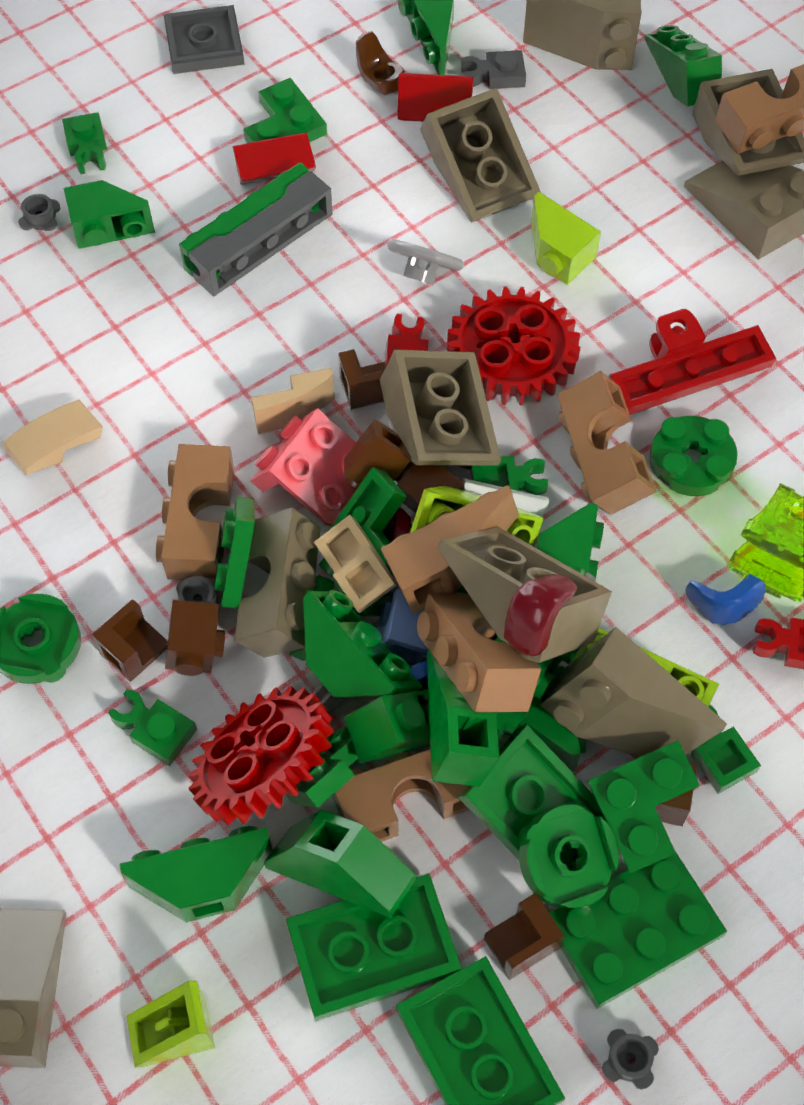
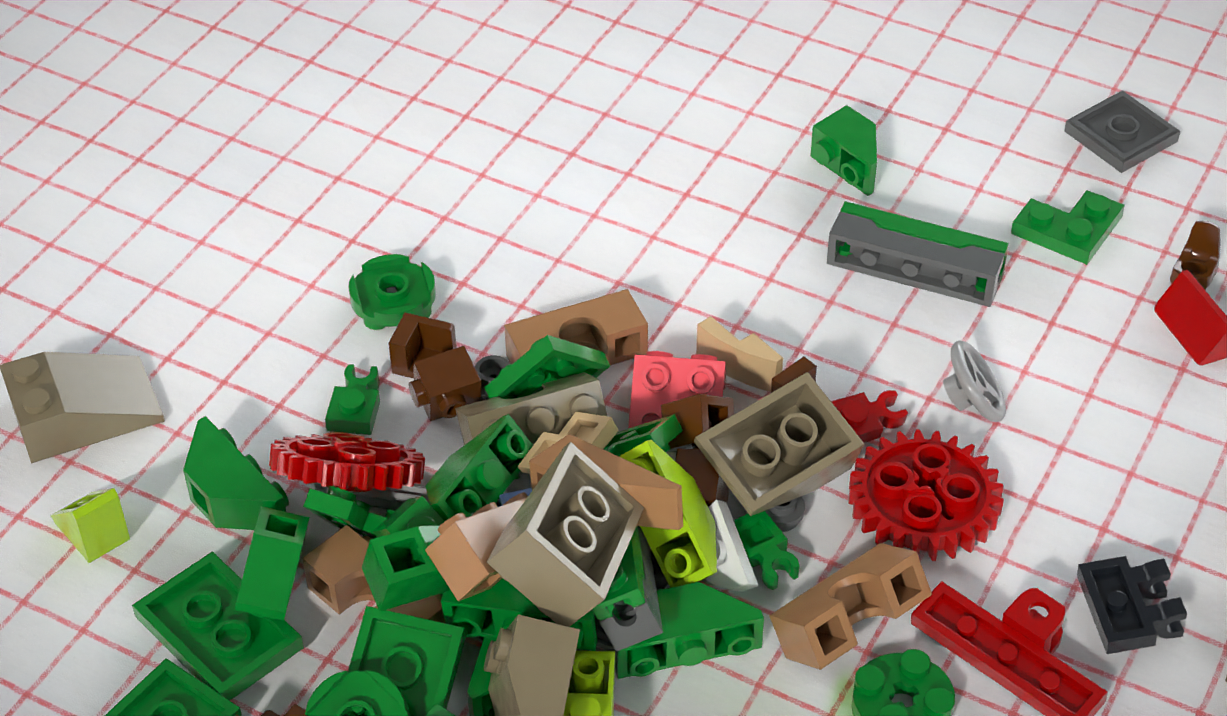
camera: 65 degrees right, 15 degrees down
tan slope [3,399,103,475] -> none
dark grey plate [18,194,61,231] -> none
green plate [62,112,107,174] -> none
red slope [232,132,316,185] -> none
dark tan slope [420,88,541,223] -> none
dark red hair [504,574,577,656] -> none
lime slope [531,192,601,285] -> none
none -> black plate [1077,556,1187,654]

